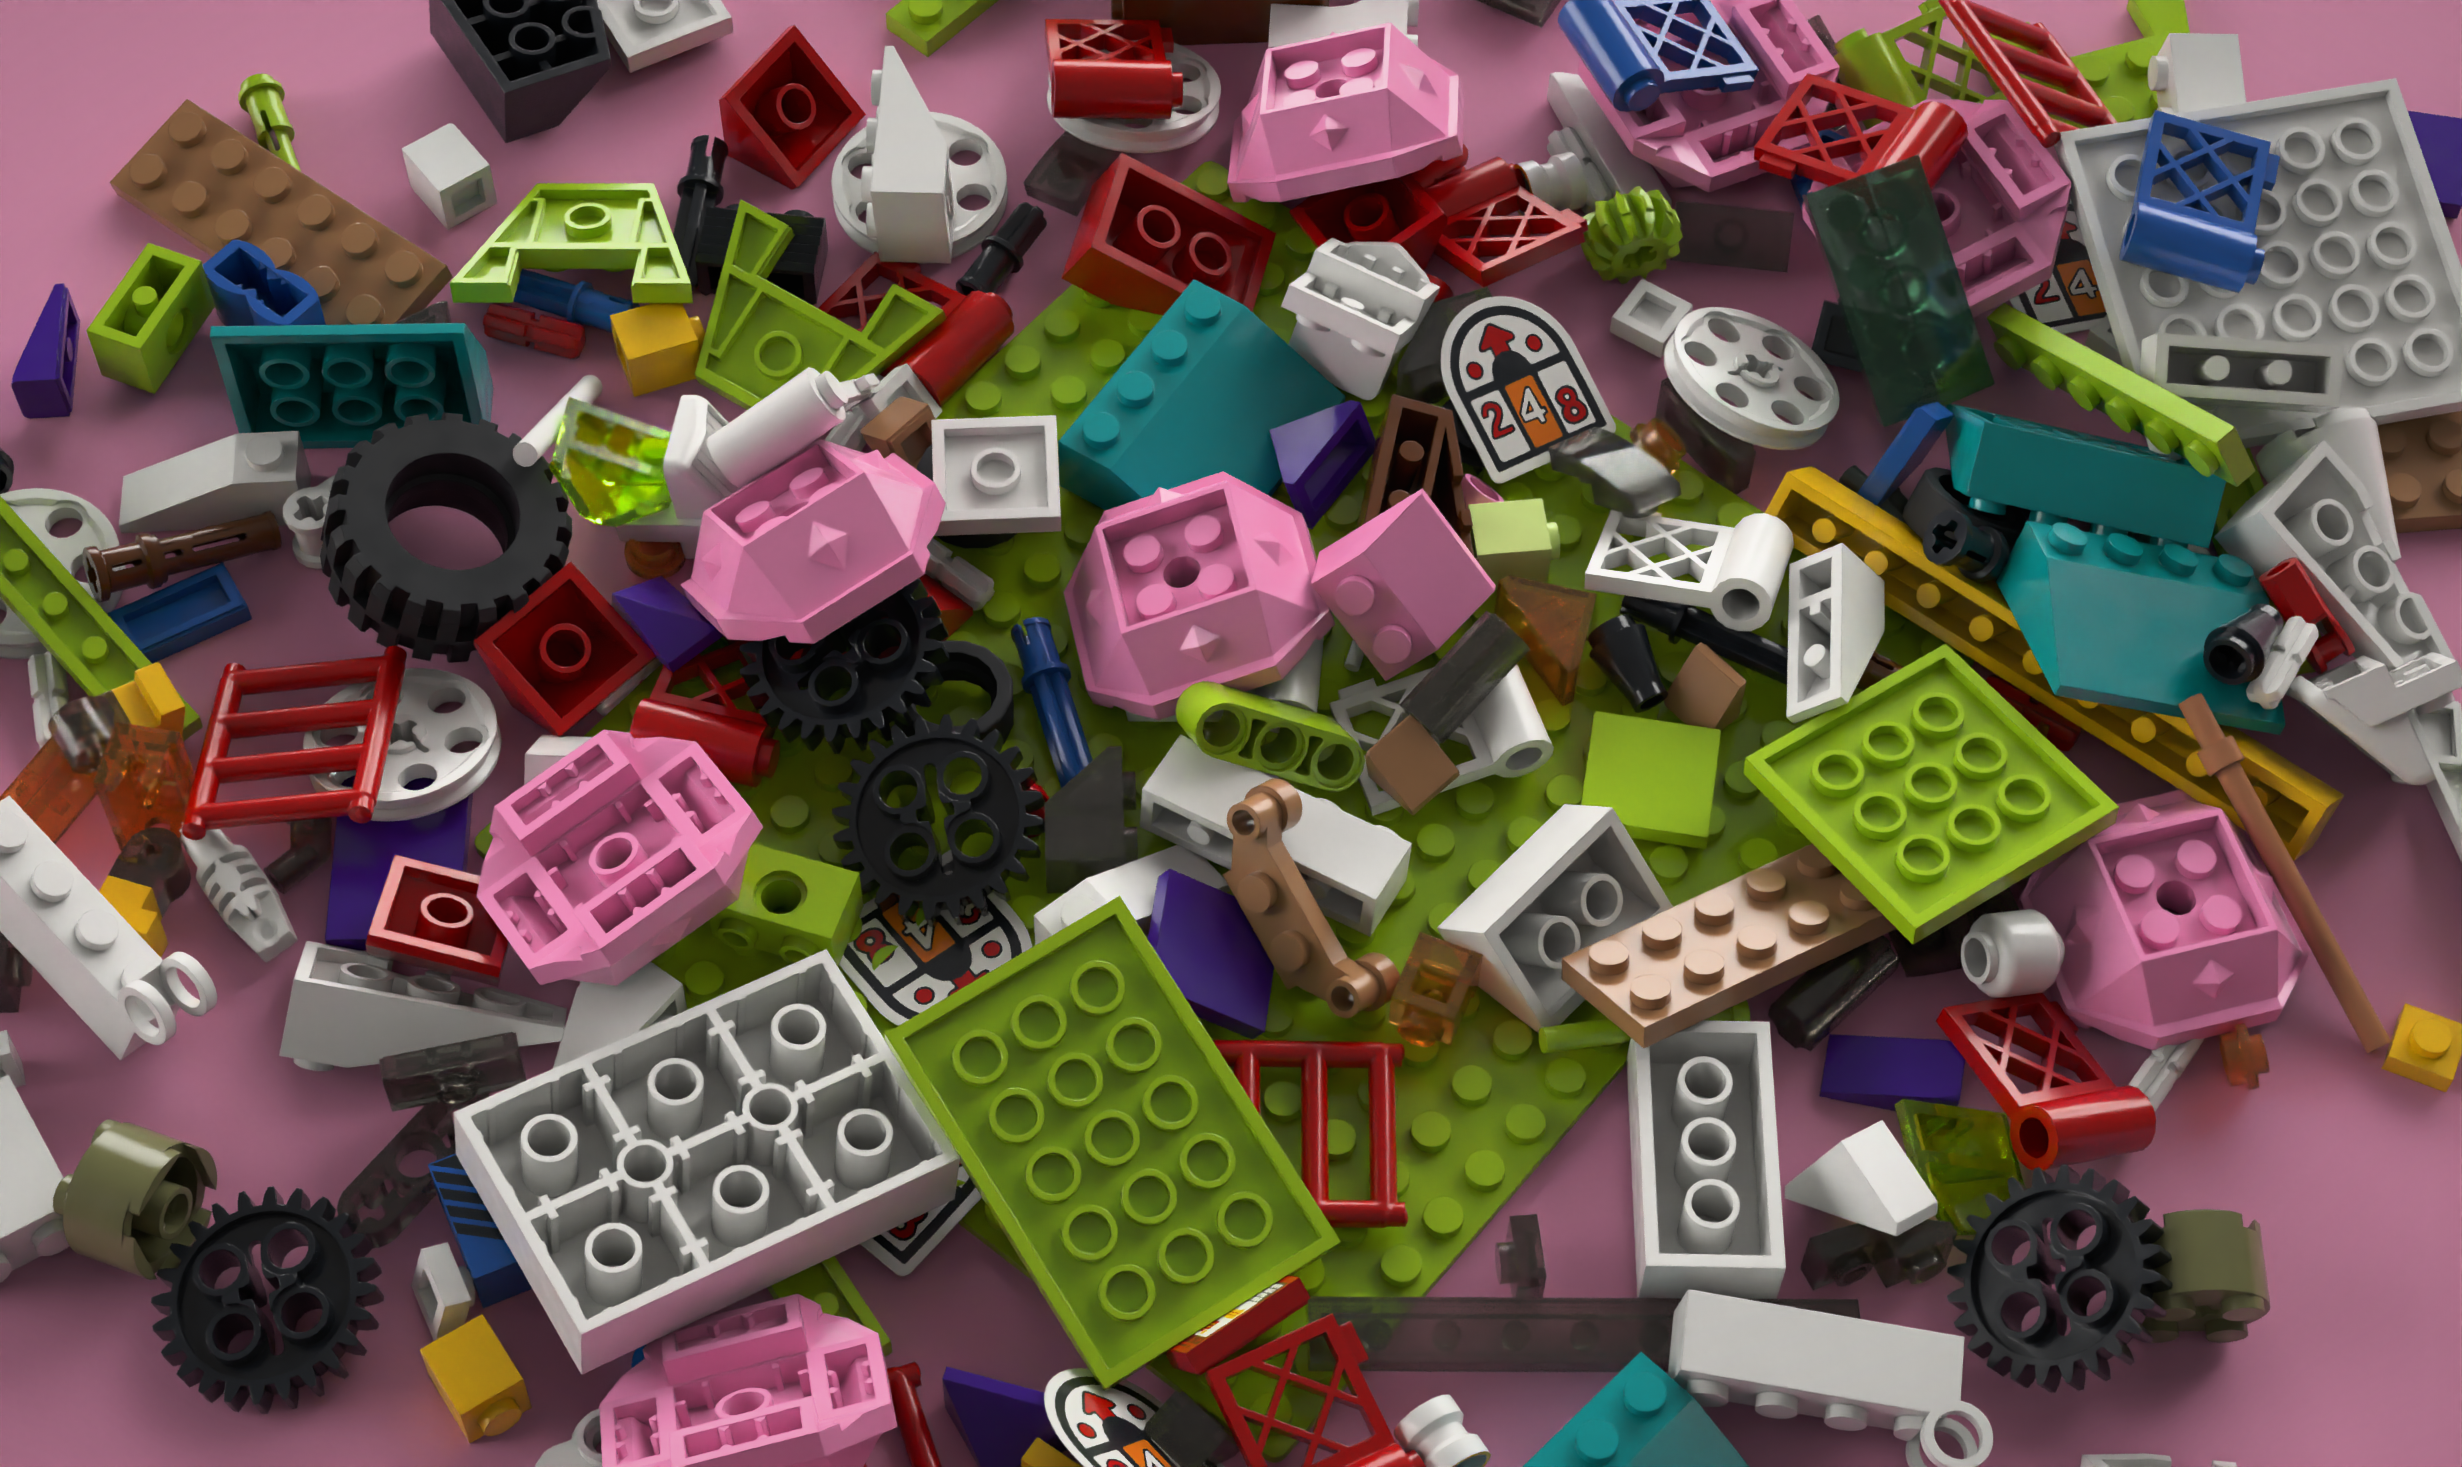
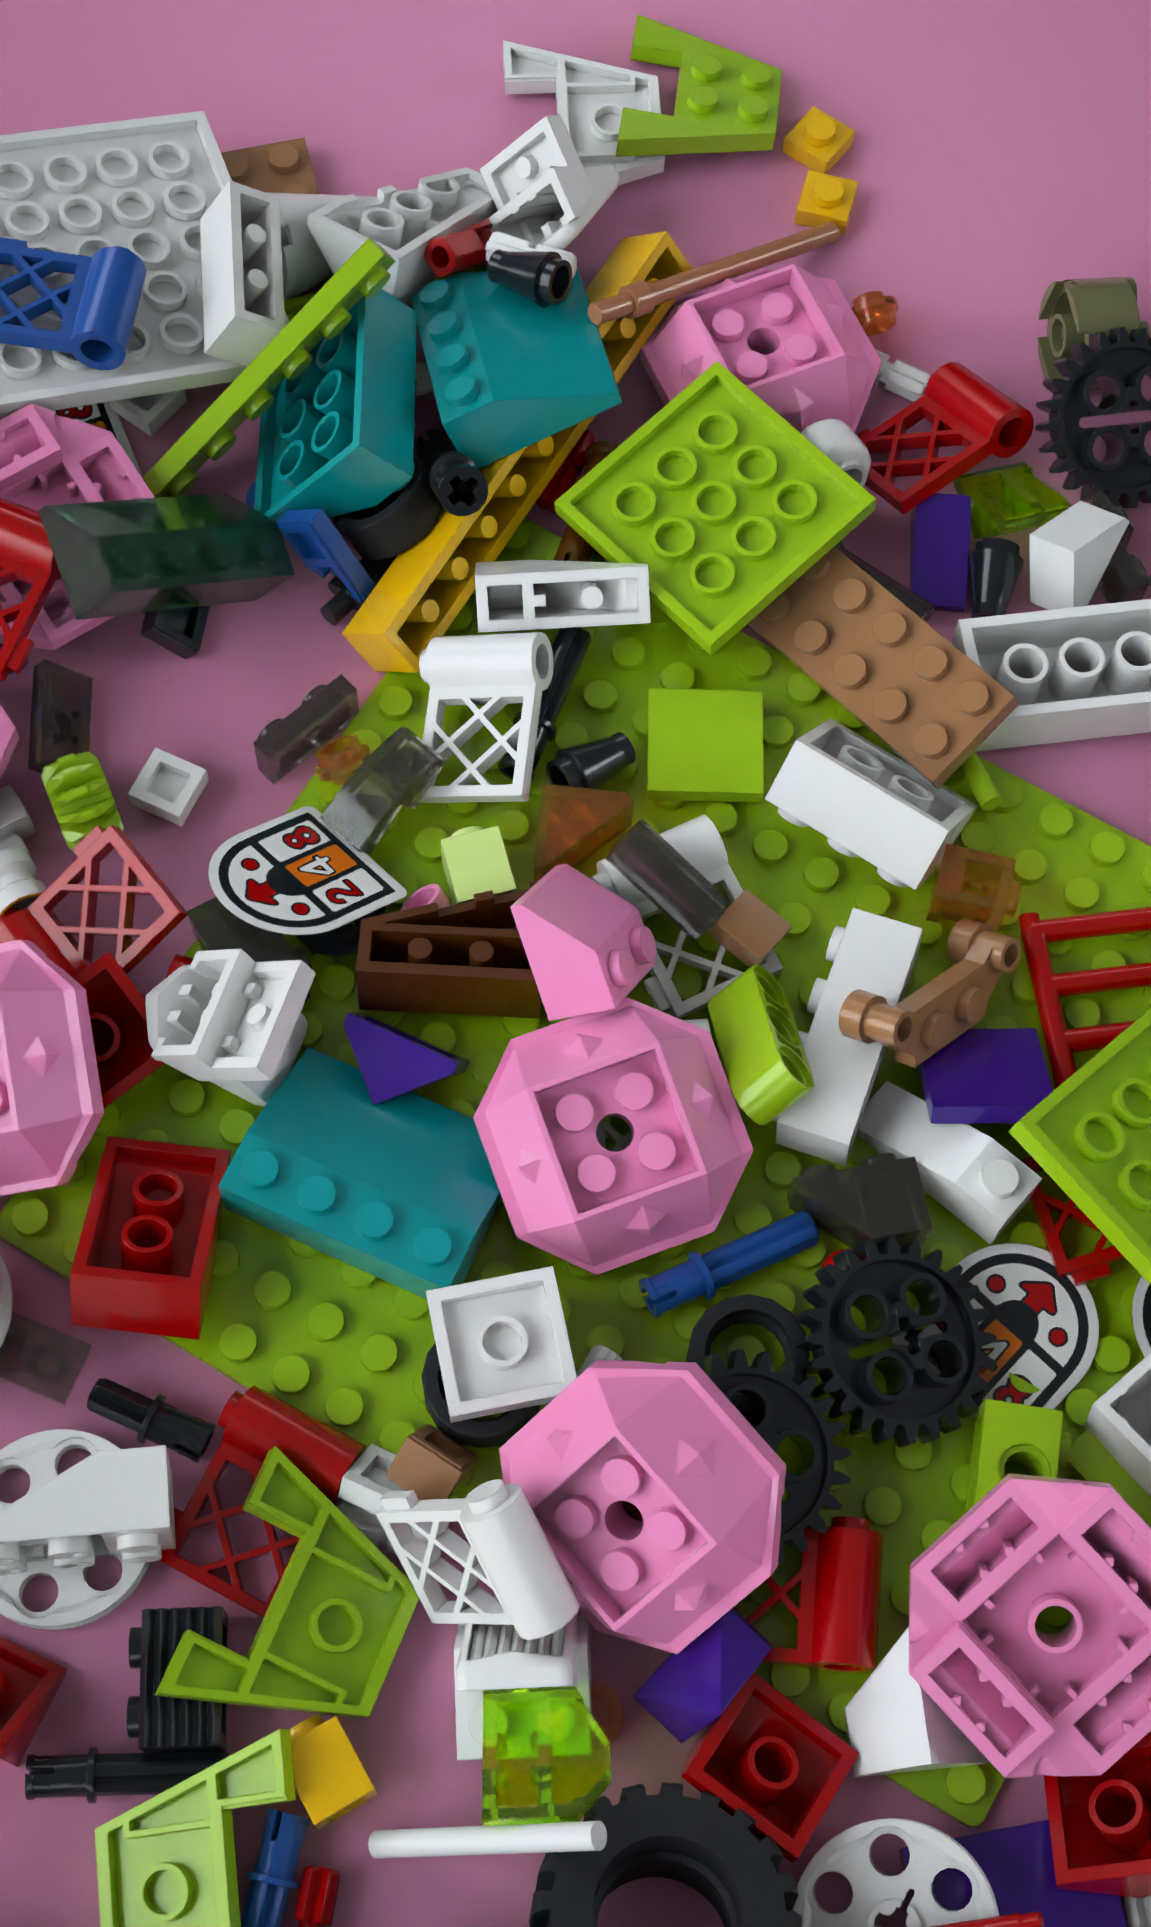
camera: 100 degrees left, 10 degrees up
white wedge [1663,307,1840,450] -> none
medium nougat slope [1664,642,1747,731] -> none
none -> black cone [969,538,1024,618]

